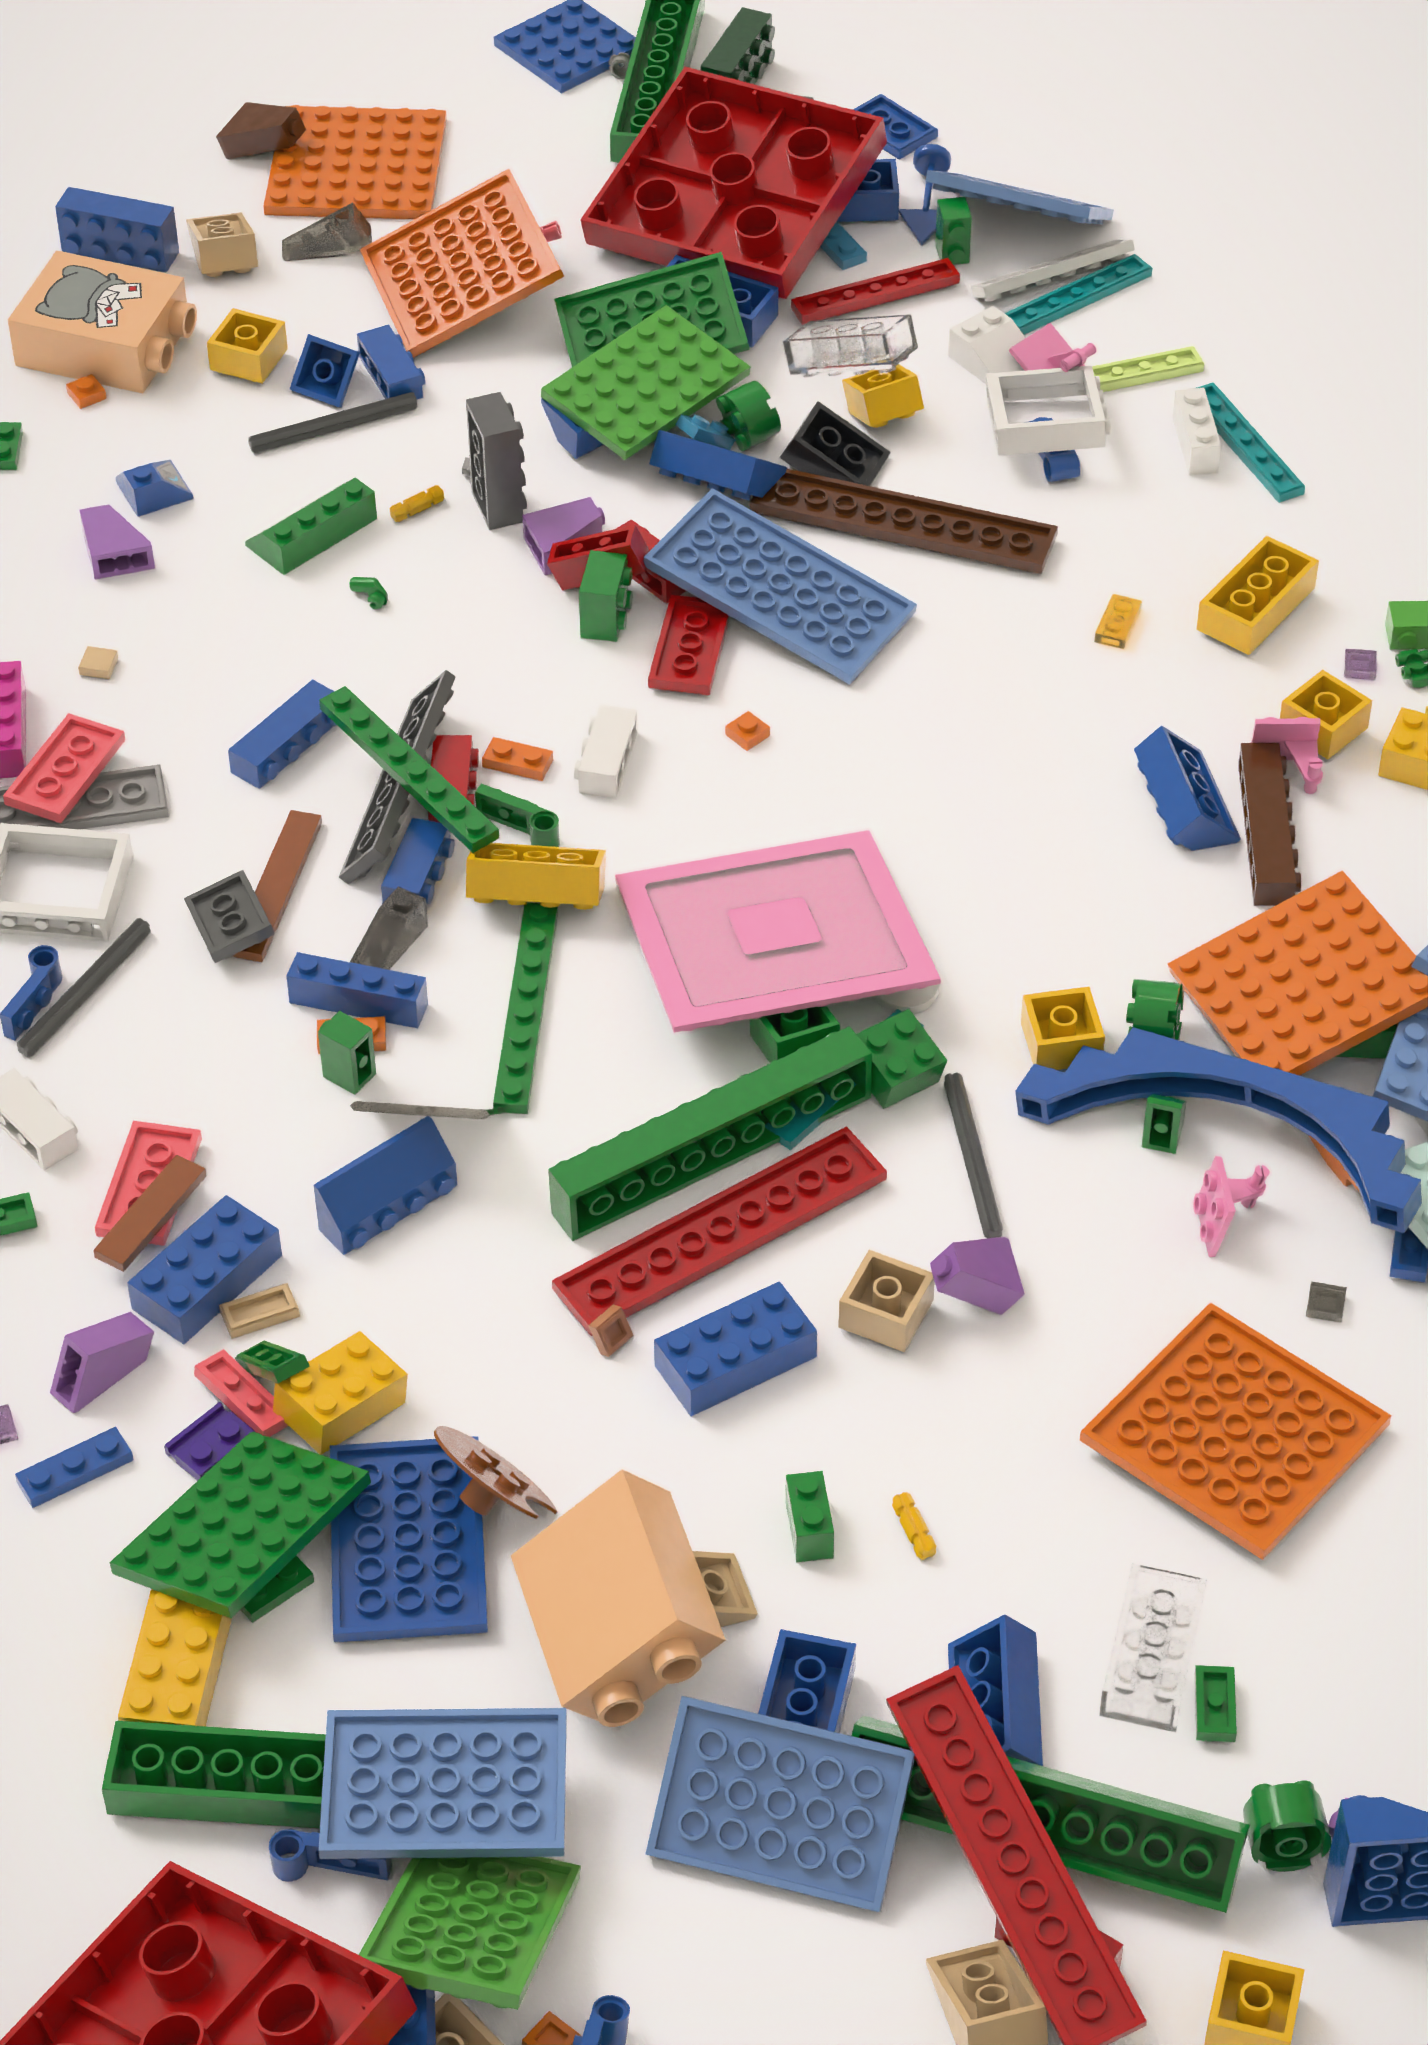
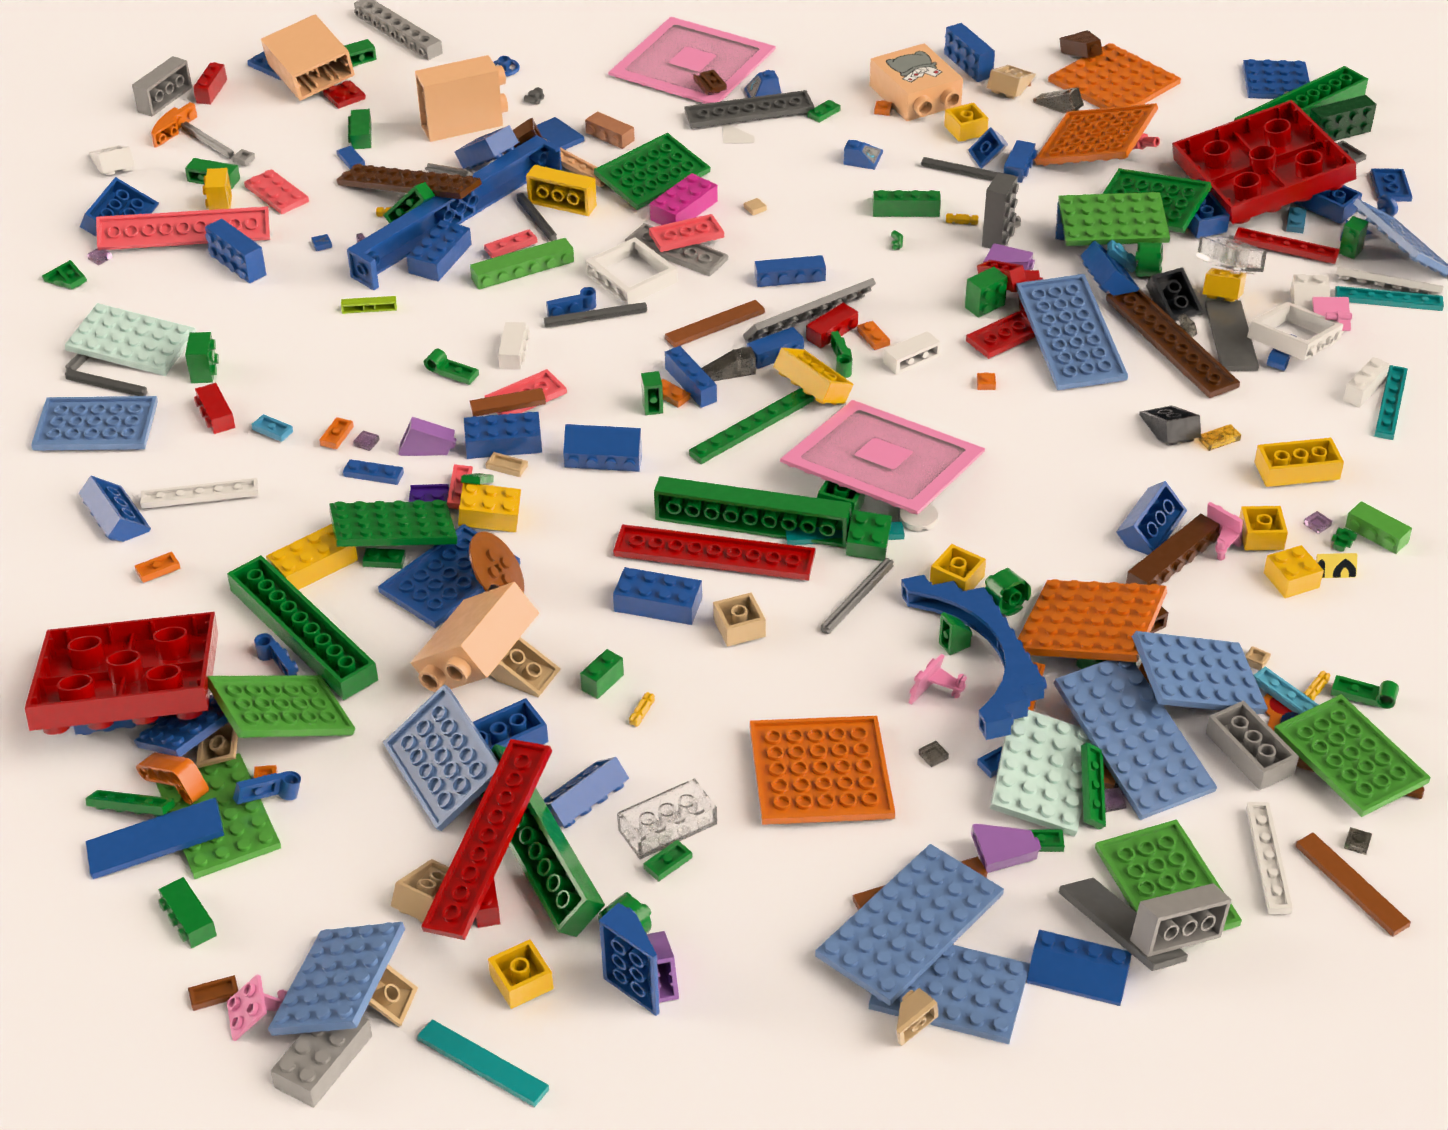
camera: 45 degrees right, 5 degrees down
medium lavender slope [79,504,155,580] -> none
dark grey plate [184,869,275,963] -> none
green plate [319,686,500,853] -> none
medium blue plate [319,1708,567,1859] -> none
clear smoke piece [350,1099,506,1120] -> none
nougat tile [588,1304,634,1357] -> none
medium lavender slope [930,1237,1025,1315] -> none
yellowish green tile [1092,346,1205,392] -> none
none -> black slope [1139,405,1201,445]
none -> clear smoke plate [1178,313,1198,338]
none -> dark grey tile [1205,300,1259,371]

